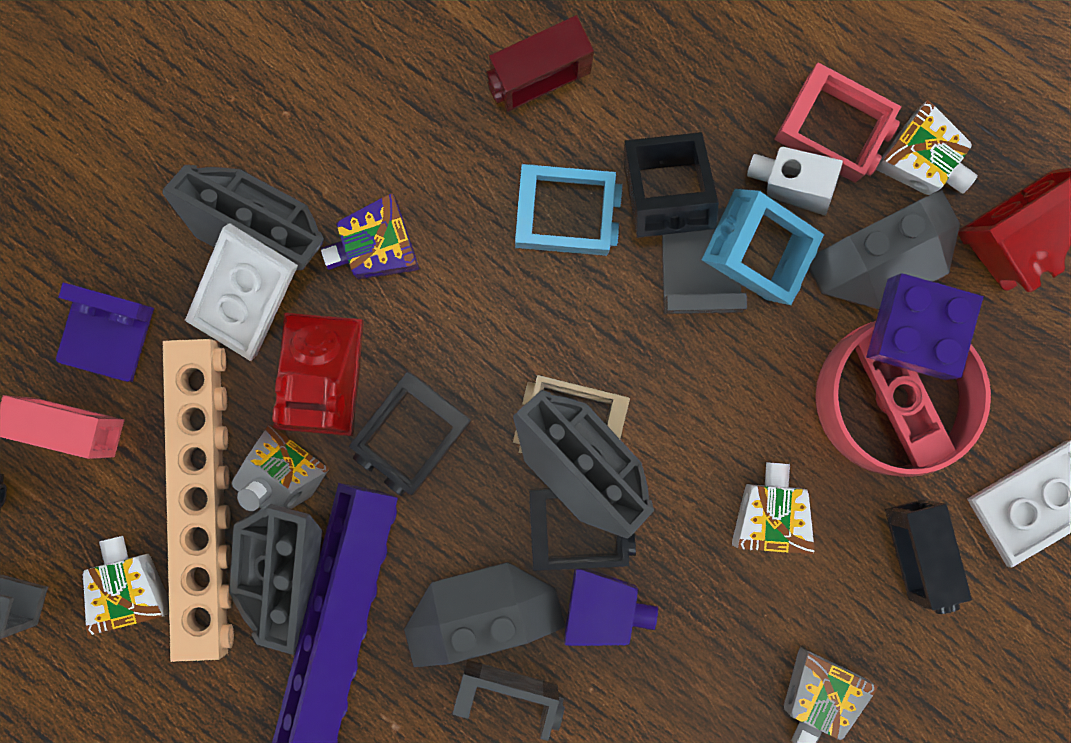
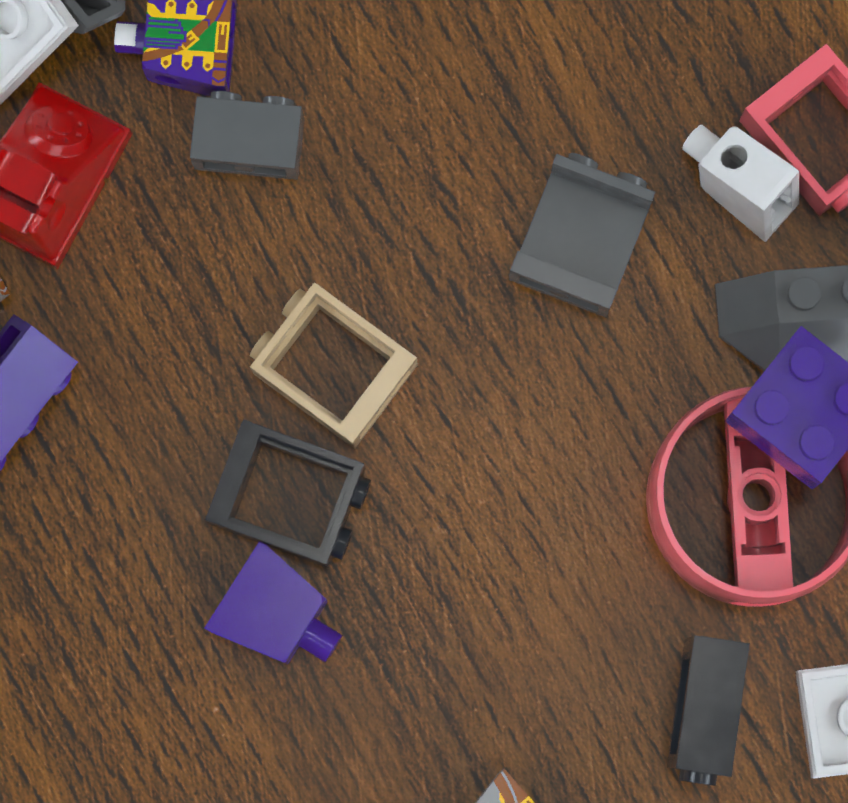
camera: 30 degrees right, 5 degrees down
black window [349,371,472,496] -> none
dark grey wedge [404,562,566,667] -> none
dark grey panel [452,660,565,741] -> none
dark grey wedge [513,390,654,539] -> none
medium azure window [515,164,622,256] -> none
black window [624,132,719,238] -> none
medium azure window [702,189,824,305] -> none
torso [732,462,814,554] -> none
none -> dark grey brick [190,91,305,180]

